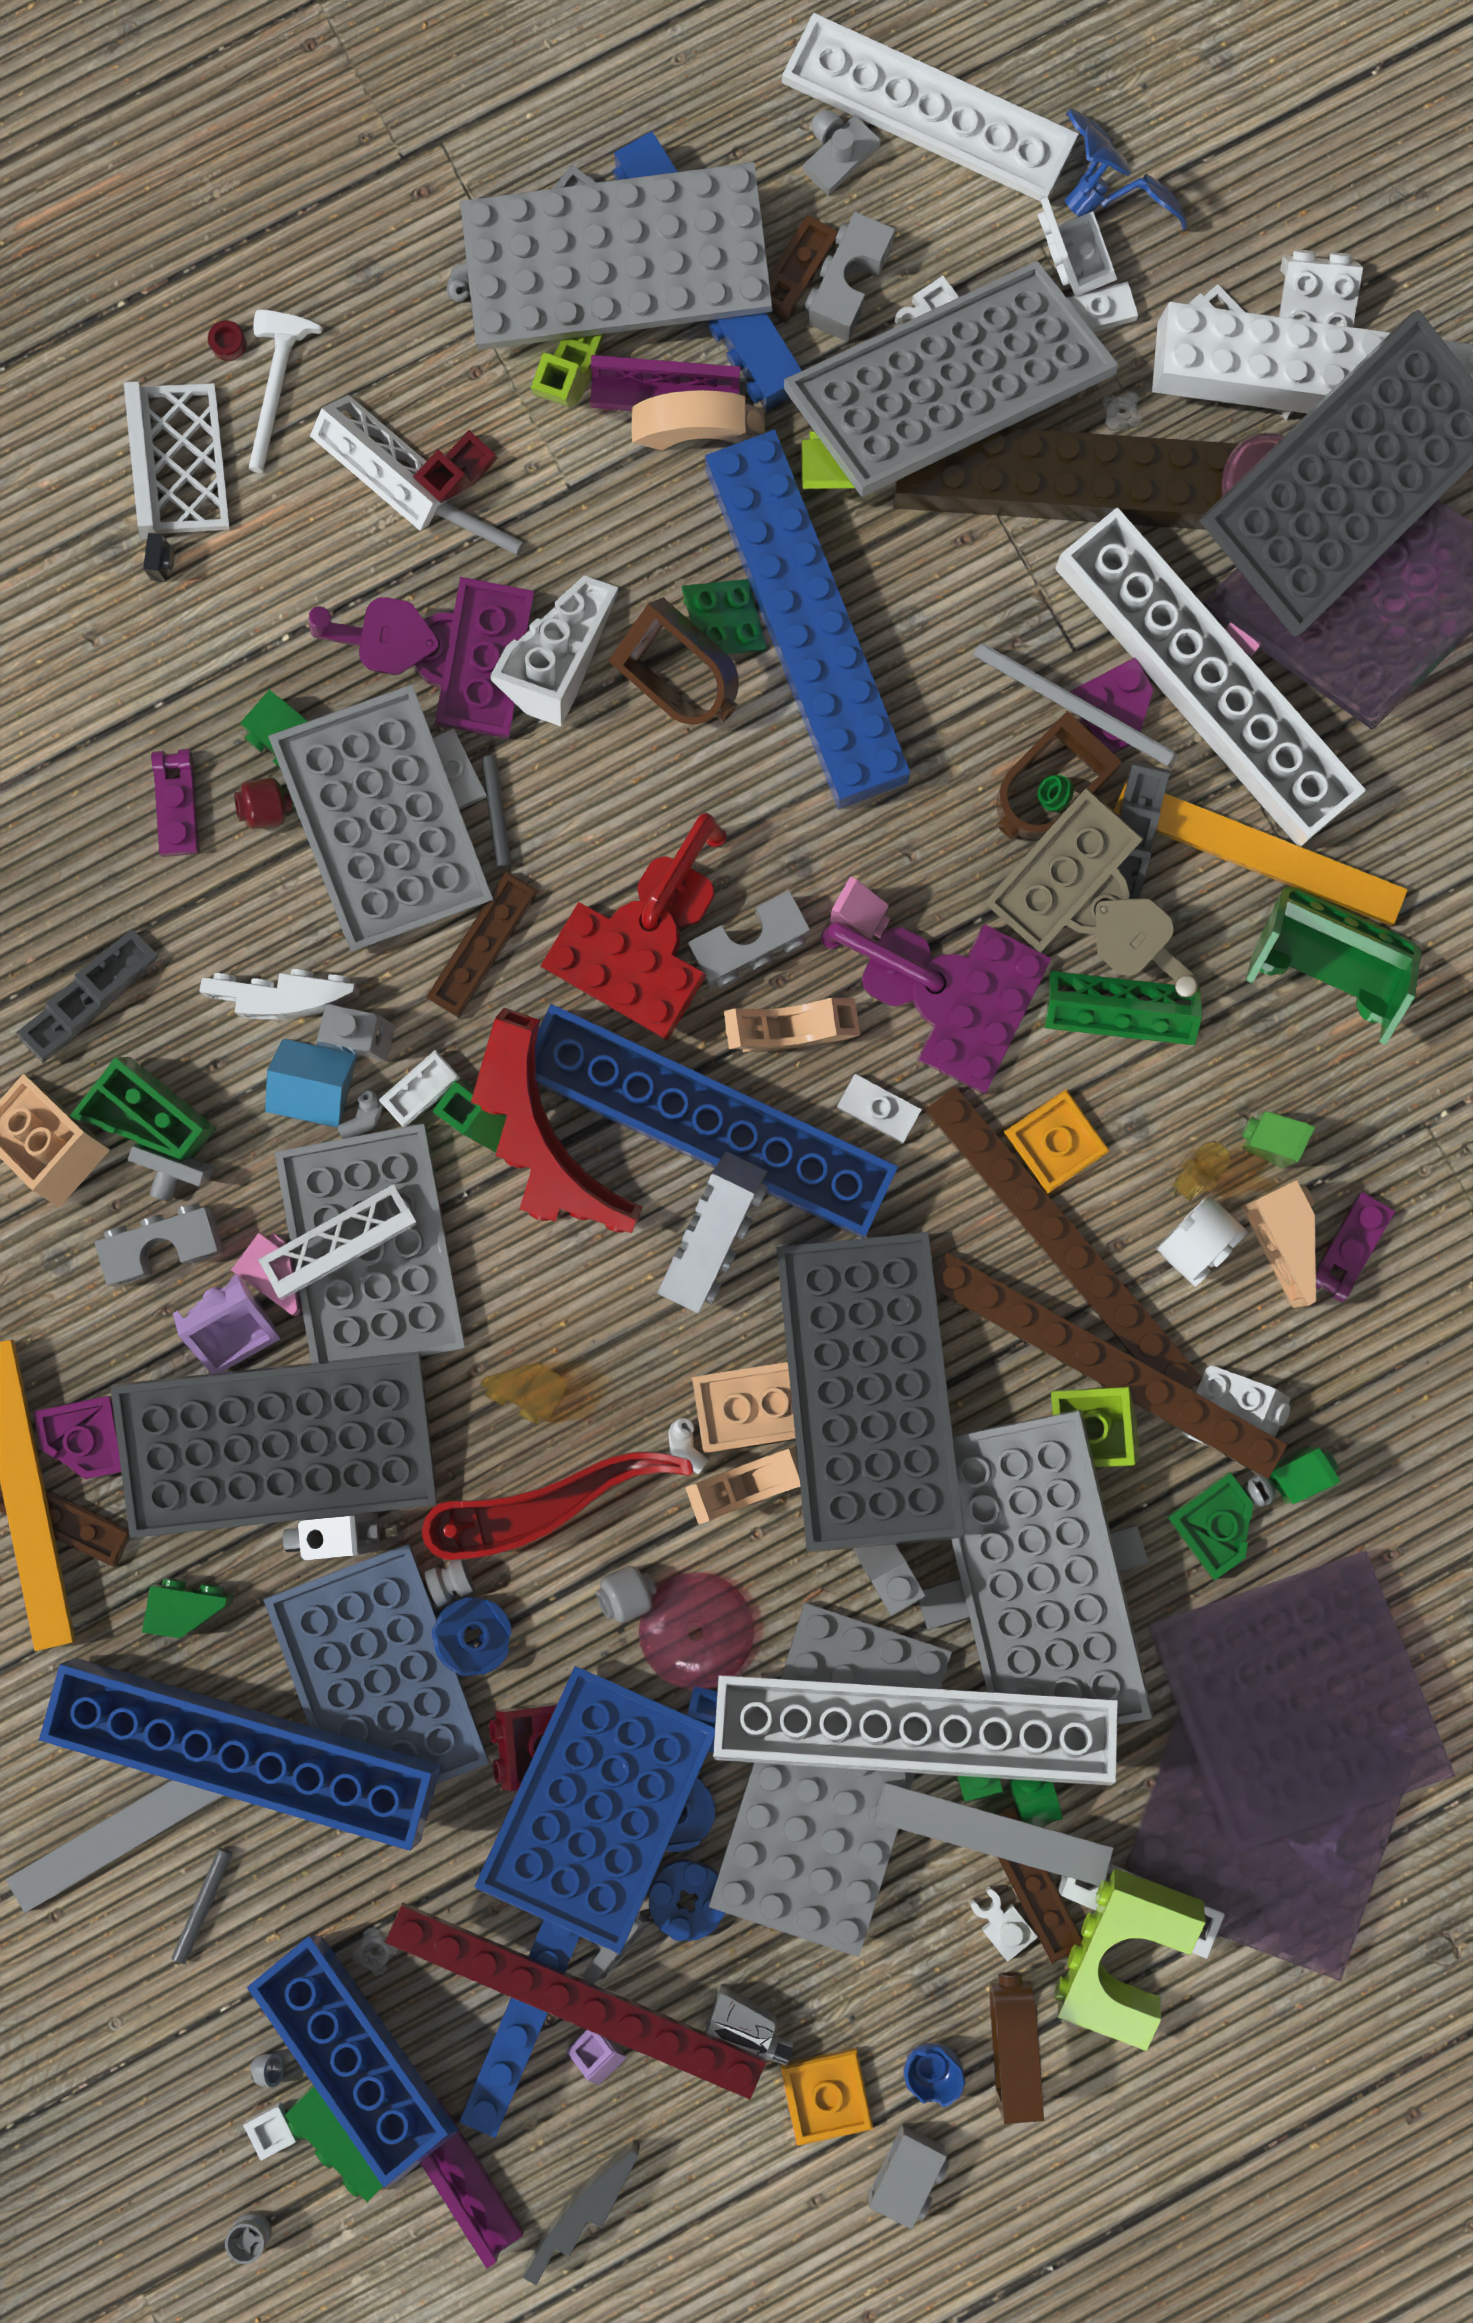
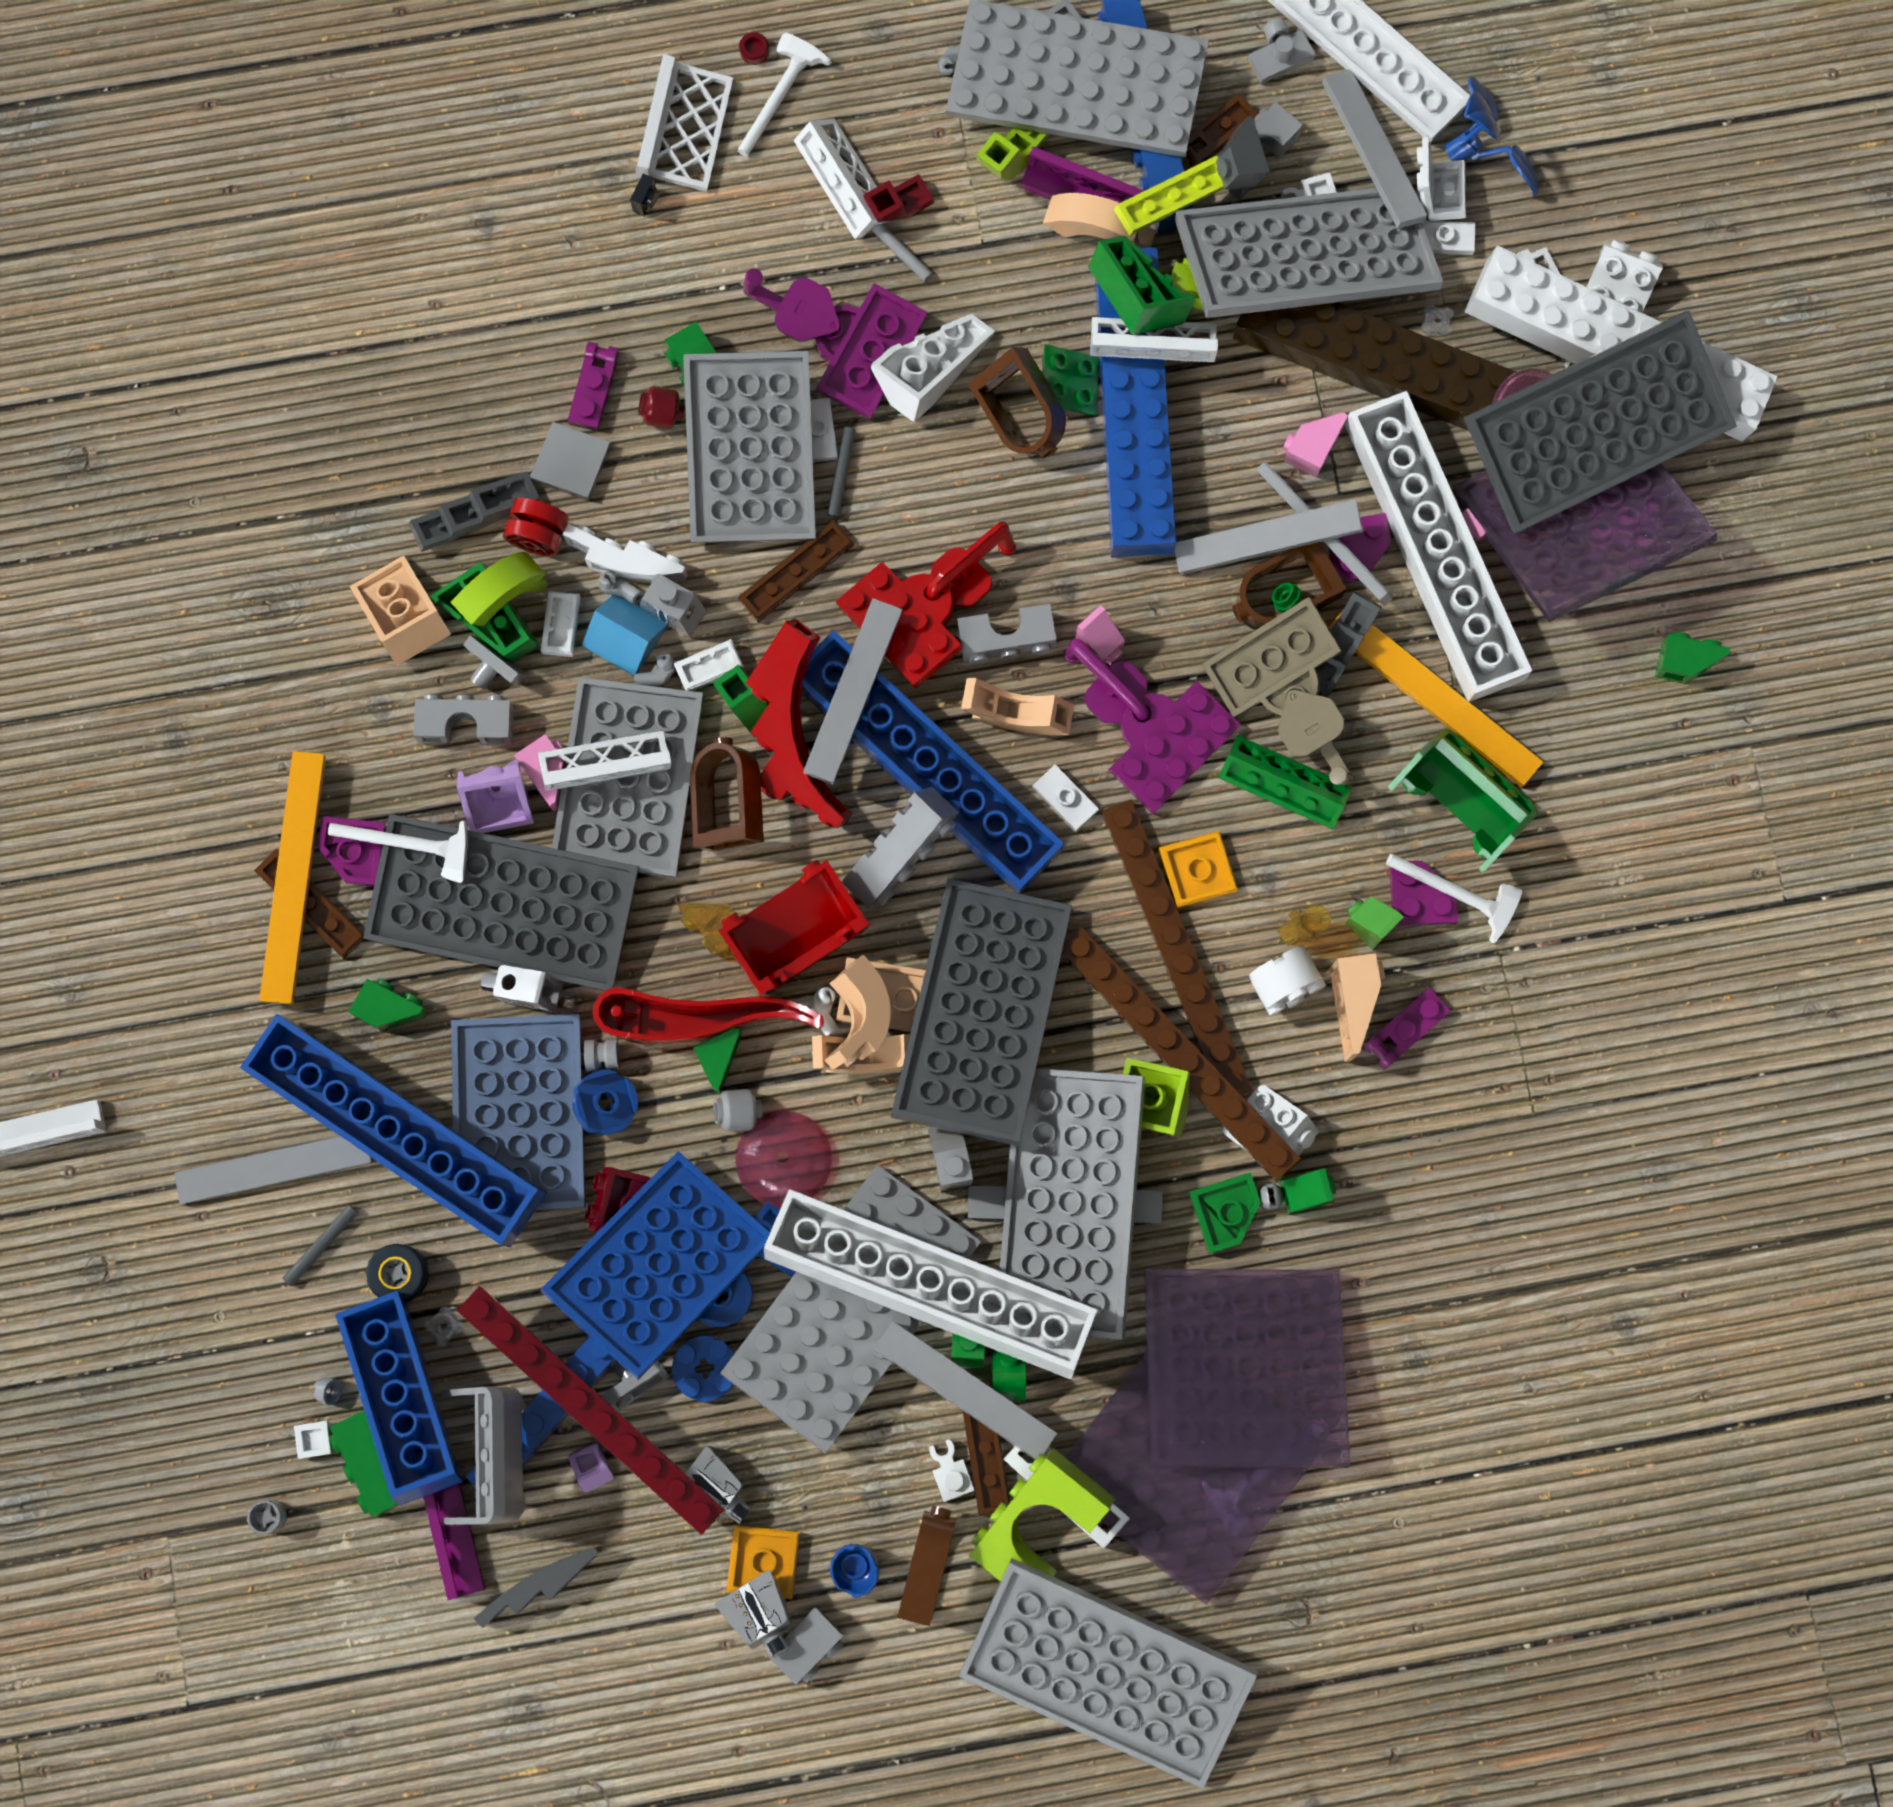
camera: 15 degrees right, 5 degrees down
none -> white piece [328,821,468,883]
none -> black wheel [366,1244,429,1302]
none -> light grey windscreen [441,1387,525,1525]
none -> lime arch [451,552,550,626]
none -> red wheel [502,498,569,557]
none -> light grey tile [530,422,611,501]
none -> white plate [541,591,581,657]
none -> light grey arm [599,572,644,606]
none -> reddish brown window [690,737,764,852]
none -> green slope [693,1028,742,1094]
none -> light grey torso [714,1570,793,1658]
none -> red windscreen [718,859,870,997]
none -> light grey tile [803,598,902,785]
none -> light nougat arch [824,955,891,1070]
none -> light grey plate [958,1558,1258,1789]
none -> green wedge [1088,236,1196,335]
none -> white fence [1090,317,1218,362]
none -> neon yellow plate [1114,156,1224,236]
none -> light grey tile [1174,499,1363,575]
none -> dark grey slope [1216,116,1270,189]
none -> bright pink slope [1283,412,1348,478]
none -> light grey tile [1322,70,1427,229]
none -> white piece [1386,854,1522,943]
none -> magenta plate [1389,861,1458,926]

